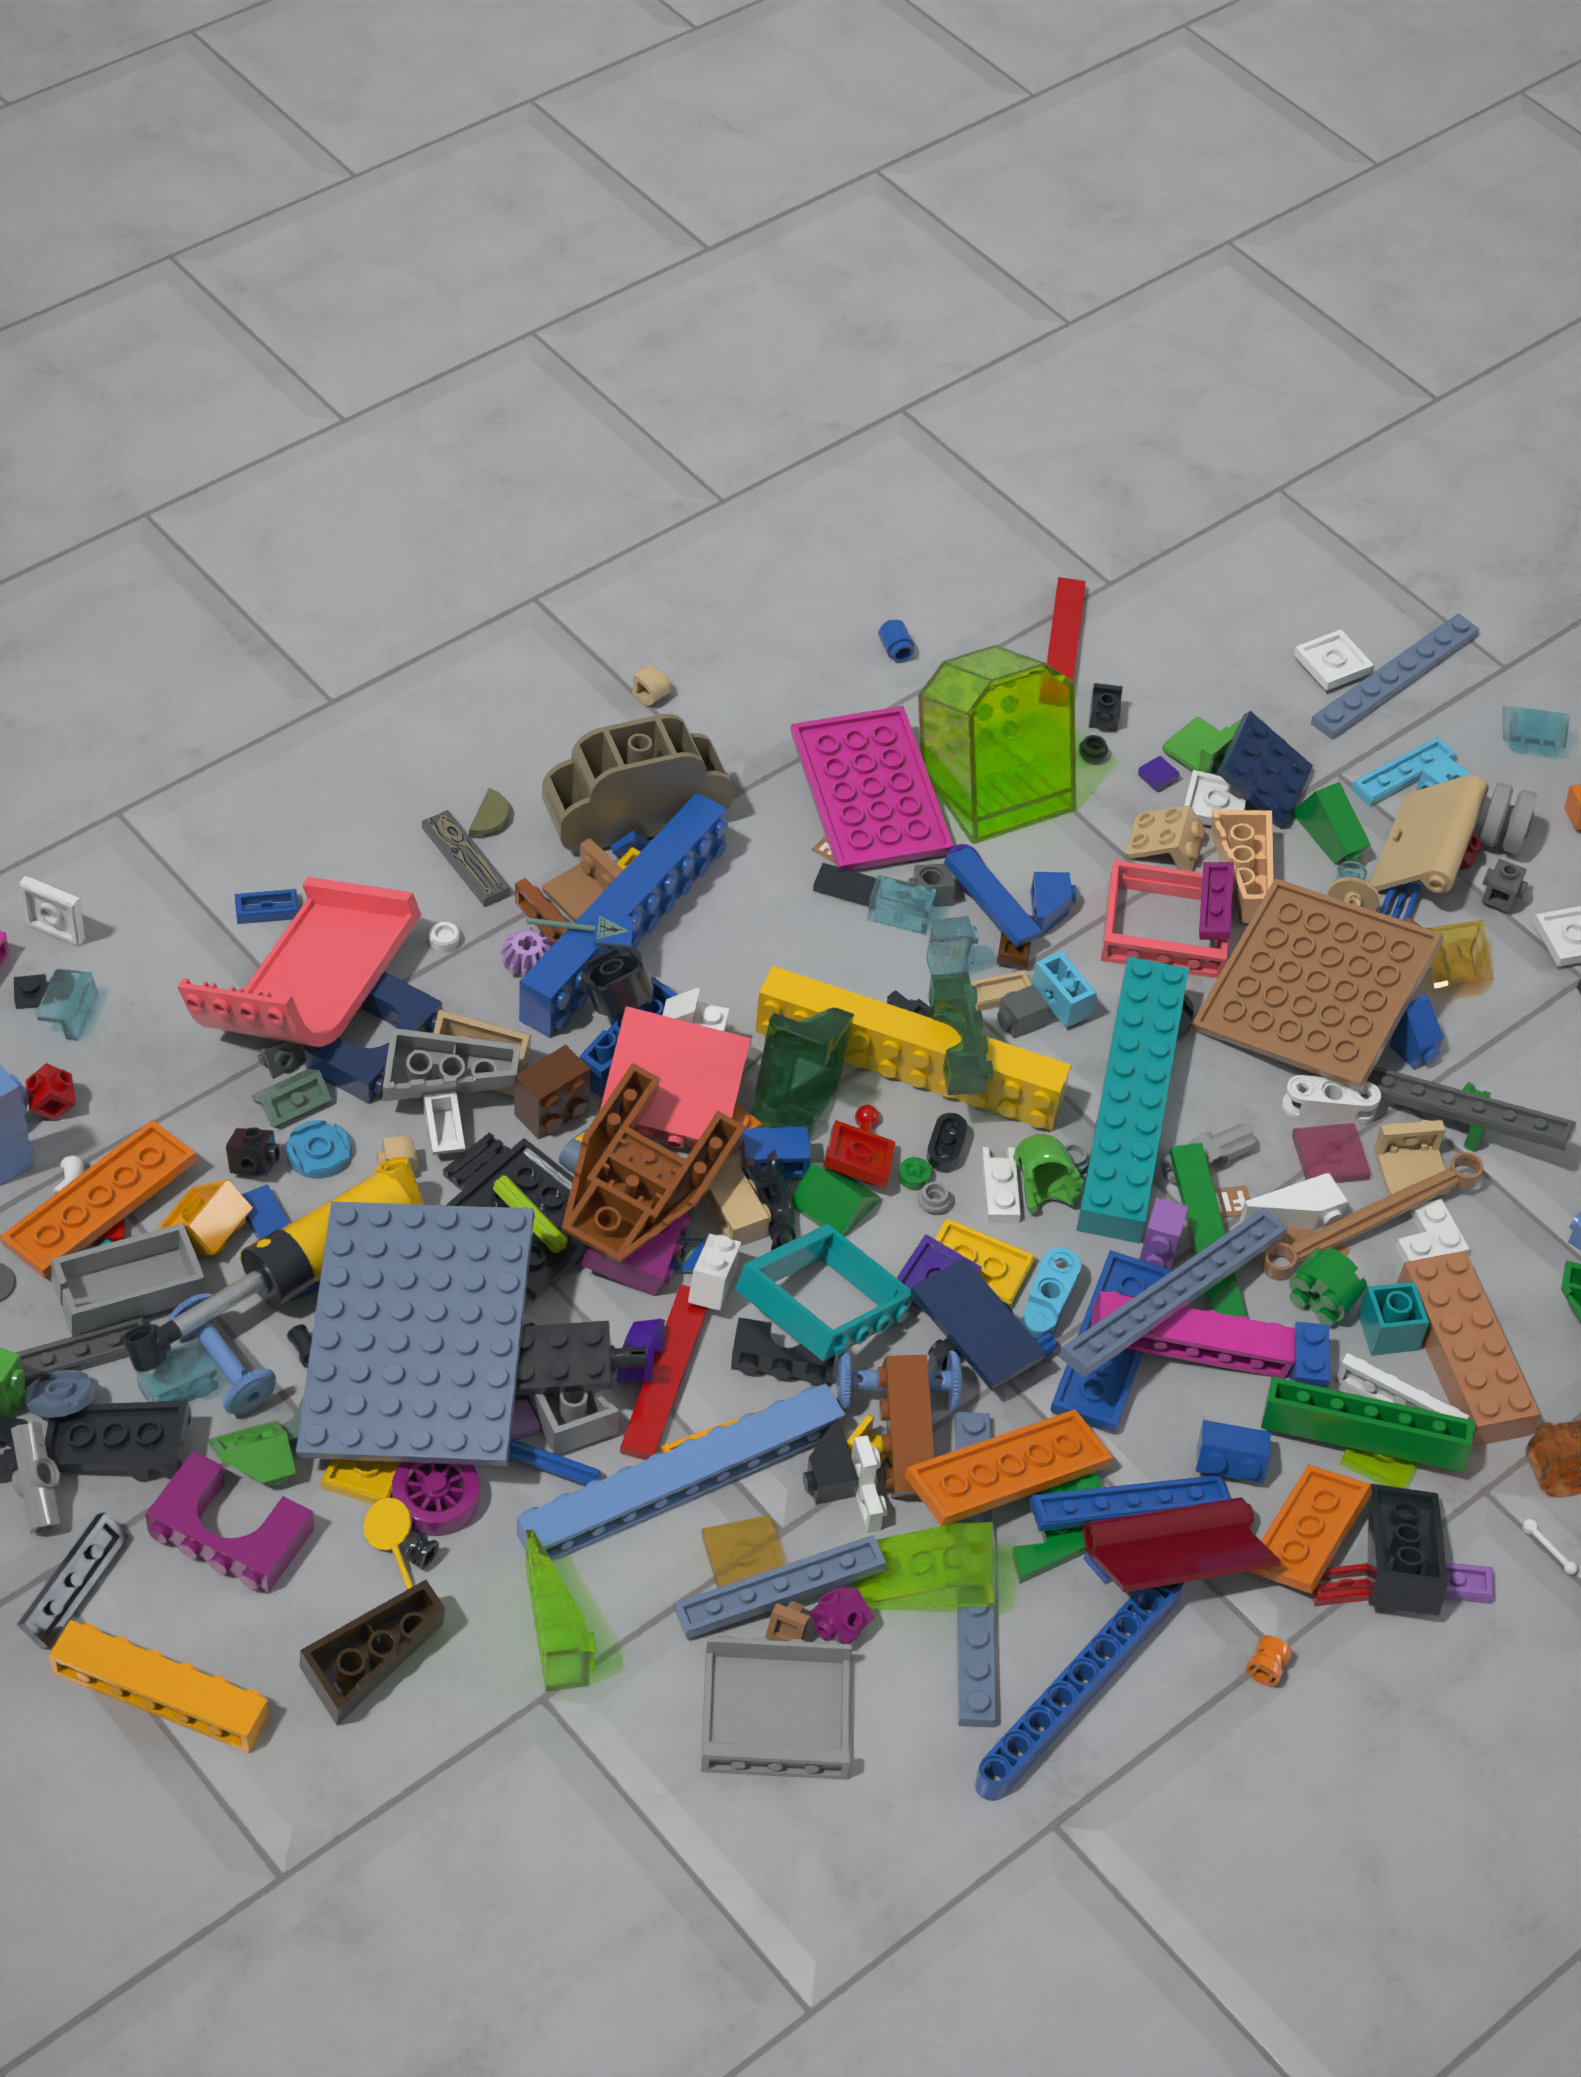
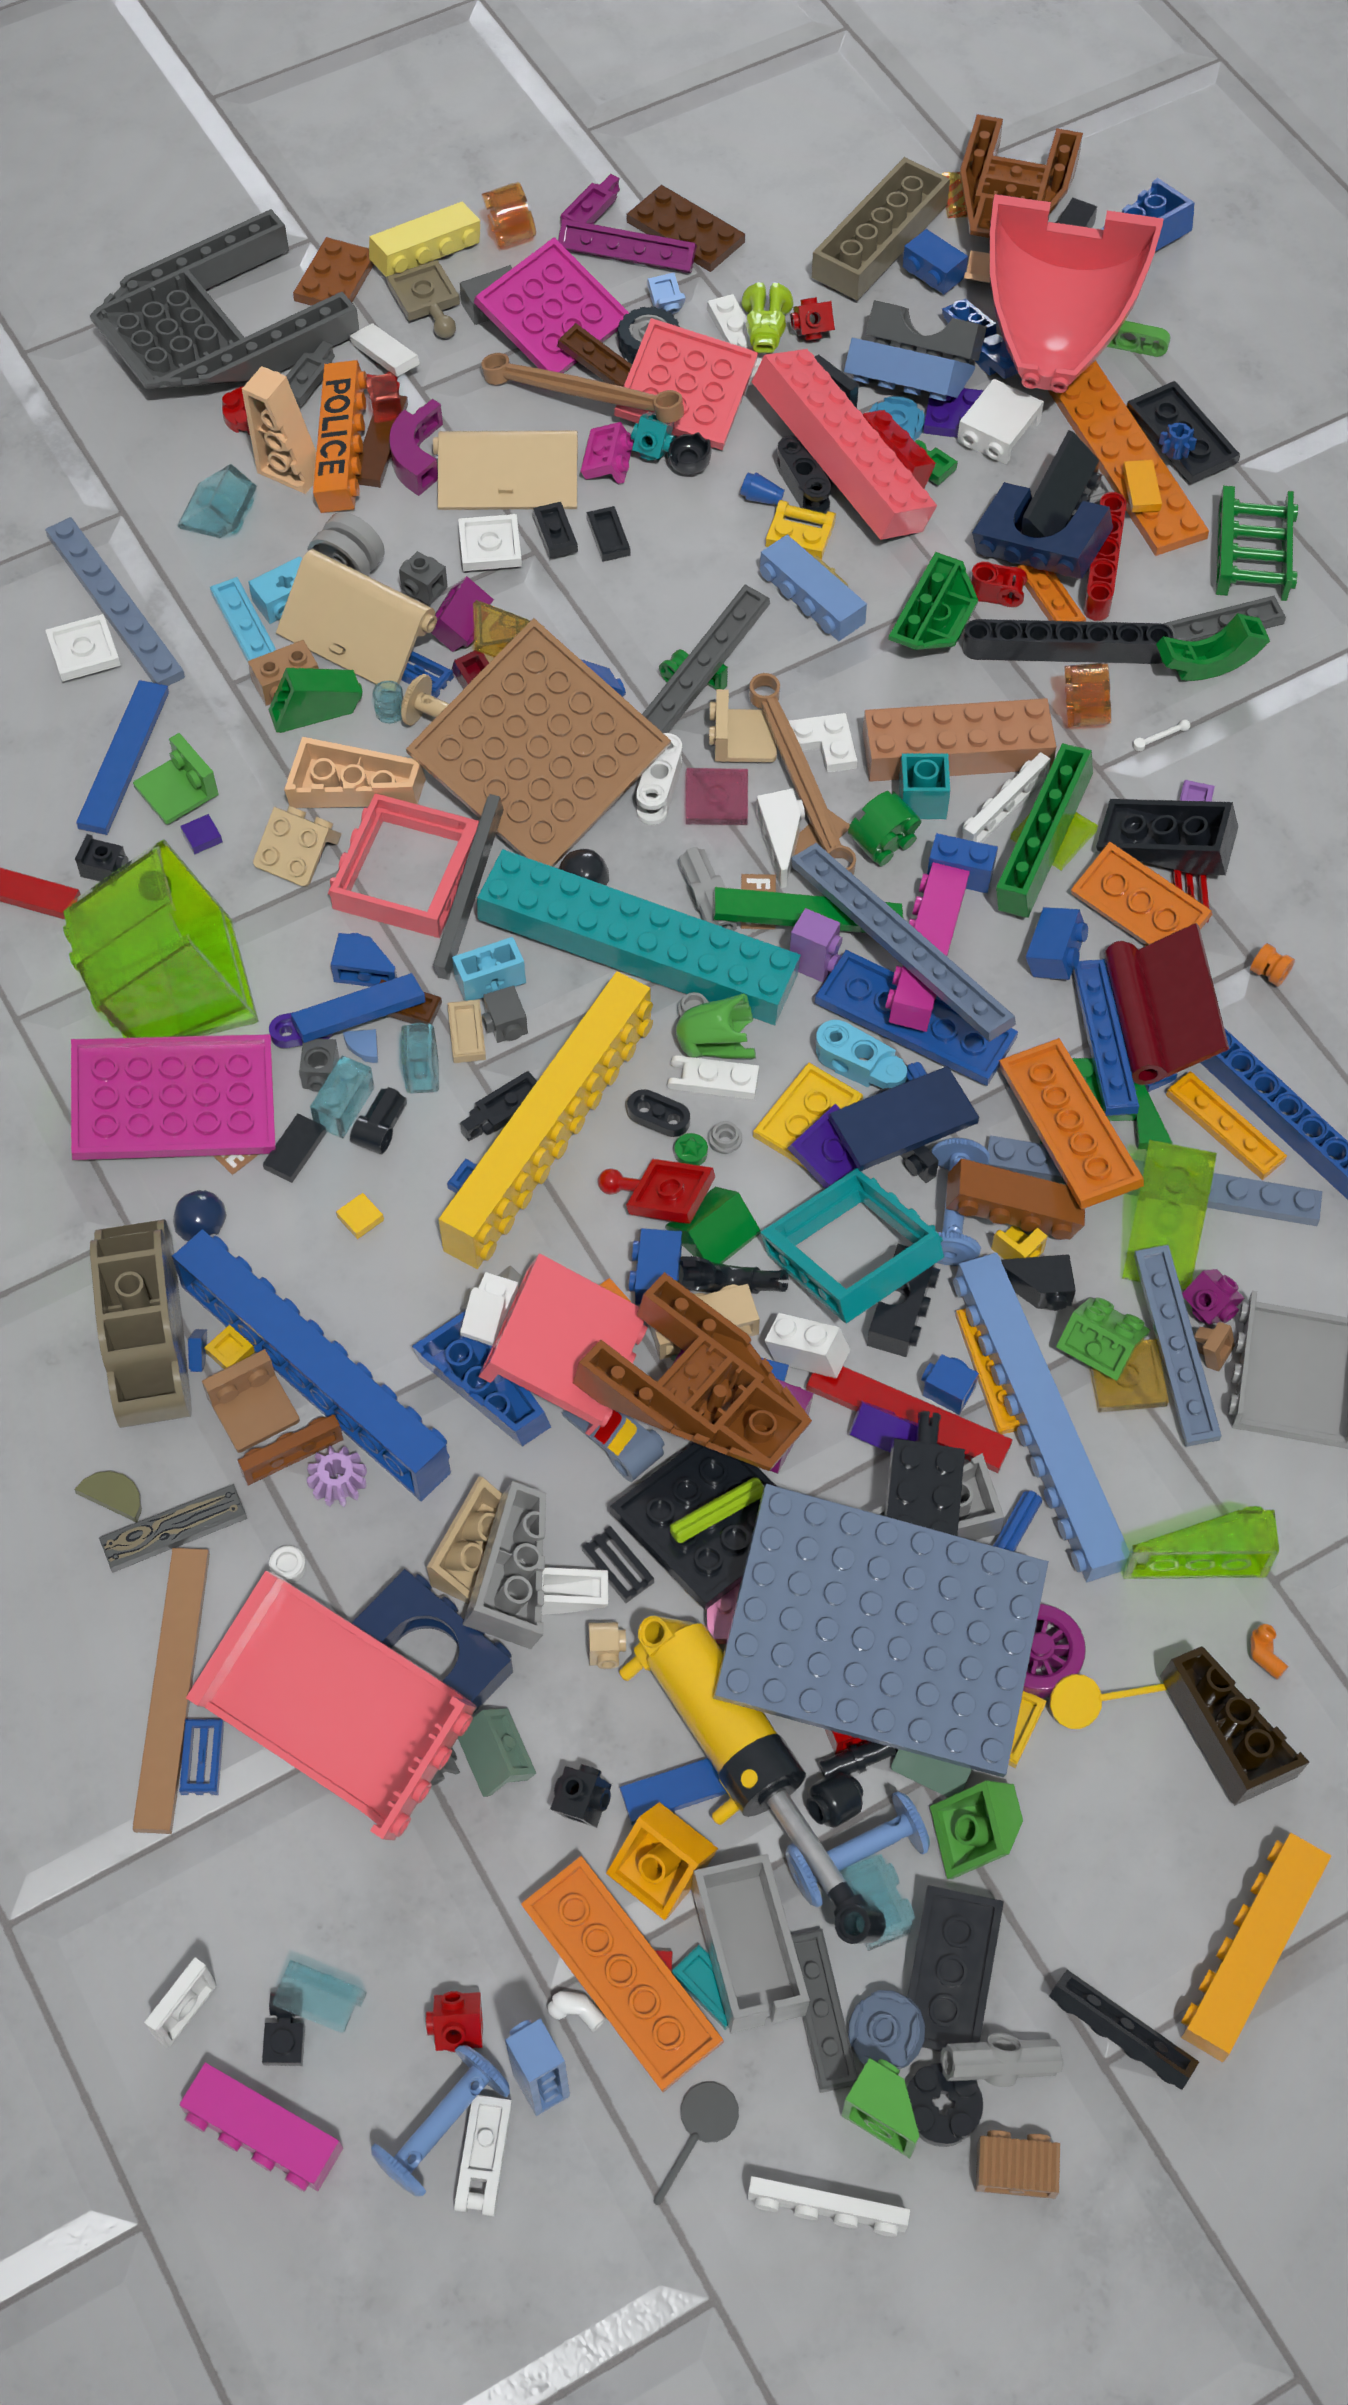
camera: 75 degrees left, 10 degrees up
magenta arch [145,1451,314,1594] -> none
dark azure tile [285,1120,351,1179] -> none
black bush [406,1533,439,1570] -> none
reddish brown brick [514,1045,590,1139] -> none
piece [526,913,634,948] -> none
black brick [581,948,654,1021] -> none
clear green windscreen [751,1007,854,1140] -> none
white plate [851,1435,887,1533] -> none
clear green arch [928,973,993,1095] -> none
white plate [1184,770,1247,826] -> none
magenta plate [1199,862,1235,940] -> none
dark blue plate [1217,711,1313,829] -> none
none -> blue tile [76,680,169,835]
none -> medium nougat tile [132,1548,210,1834]
none -> dark blue hair [173,1190,227,1241]
none -> medium nougat brick [248,640,319,706]
none -> yellow tile [336,1192,384,1240]
none -> medium blue tile [343,1029,378,1063]
none -> black piece [350,1087,407,1154]
none -> magenta brick [431,576,494,652]
none -> dark grey tile [433,794,504,980]
none -> black hair [559,849,609,885]
none -> black head [806,1771,863,1828]
none -> blue brick [921,1354,979,1415]
none -> bright green bracket [1056,1297,1151,1381]
none -> light orange tile [1166,1071,1287,1181]
none -> orange arm [1250,1624,1289,1680]

